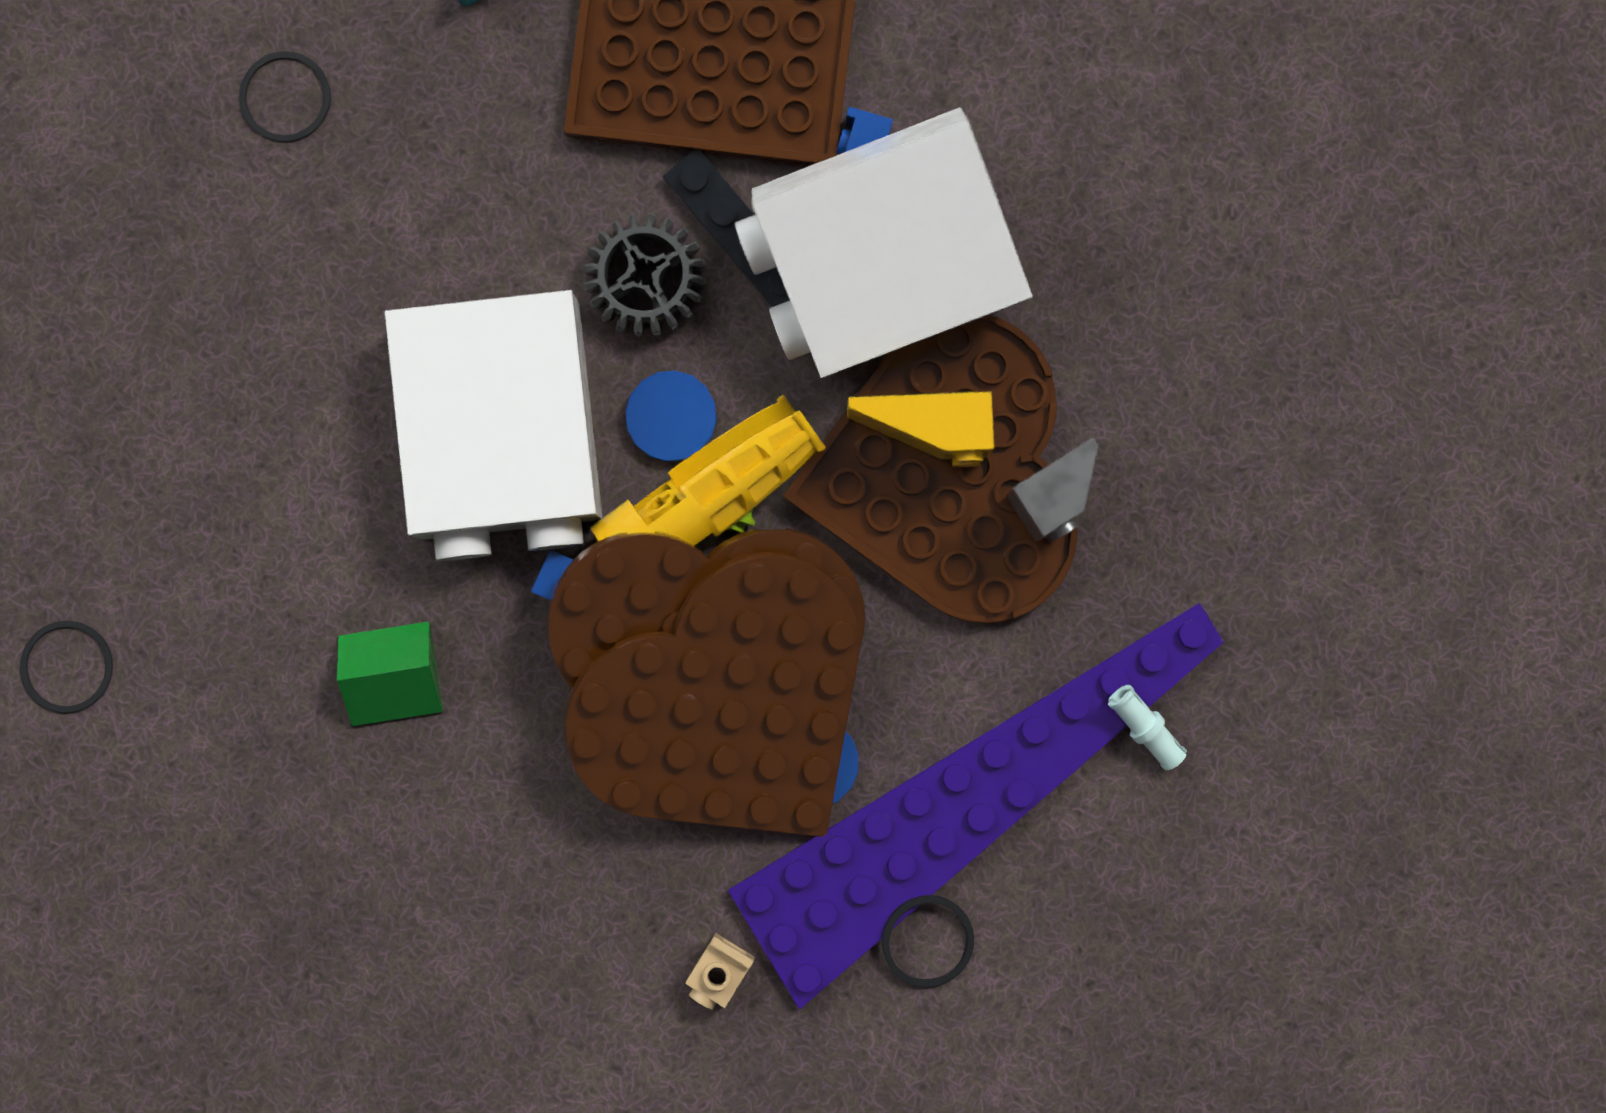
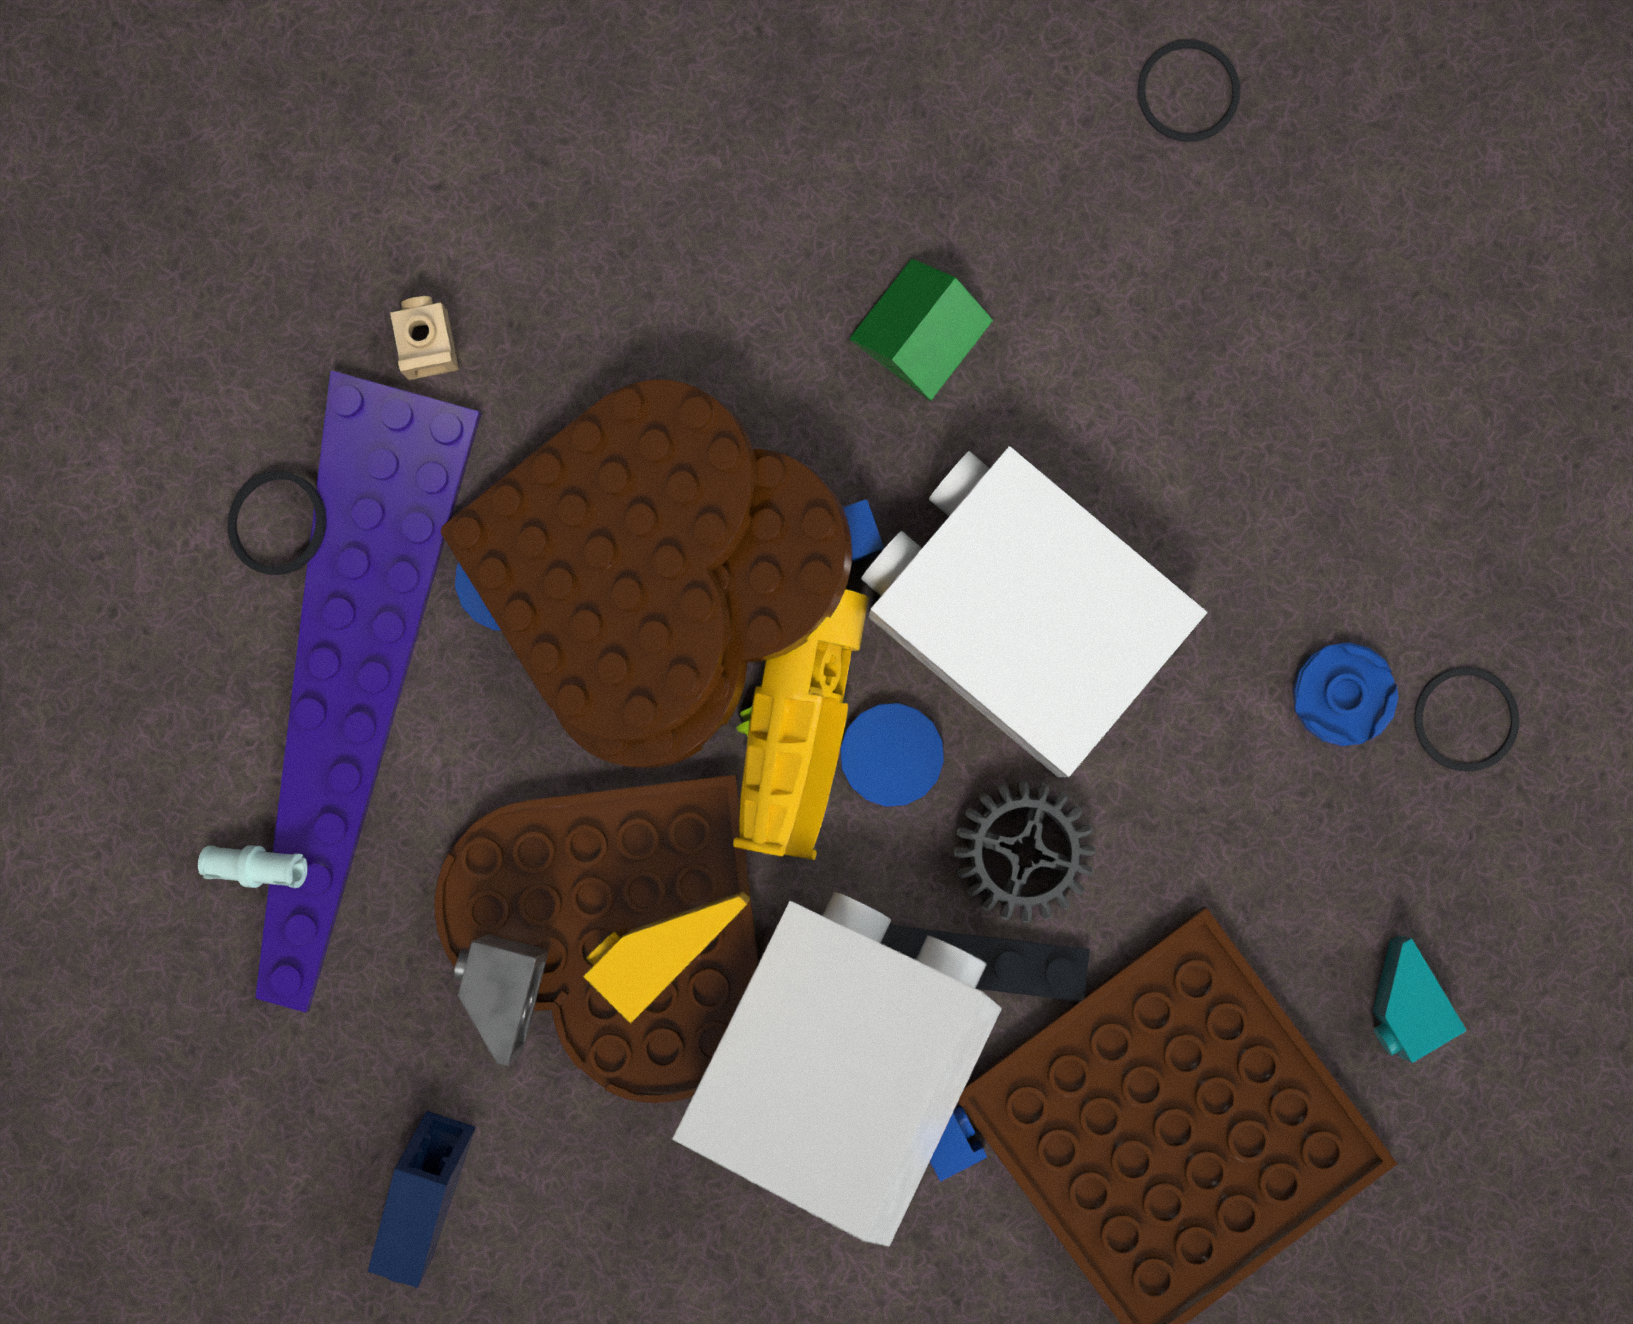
camera: 135 degrees right, 0 degrees up
none -> dark blue slope [368,1111,476,1288]
none -> blue tile [1292,642,1399,746]

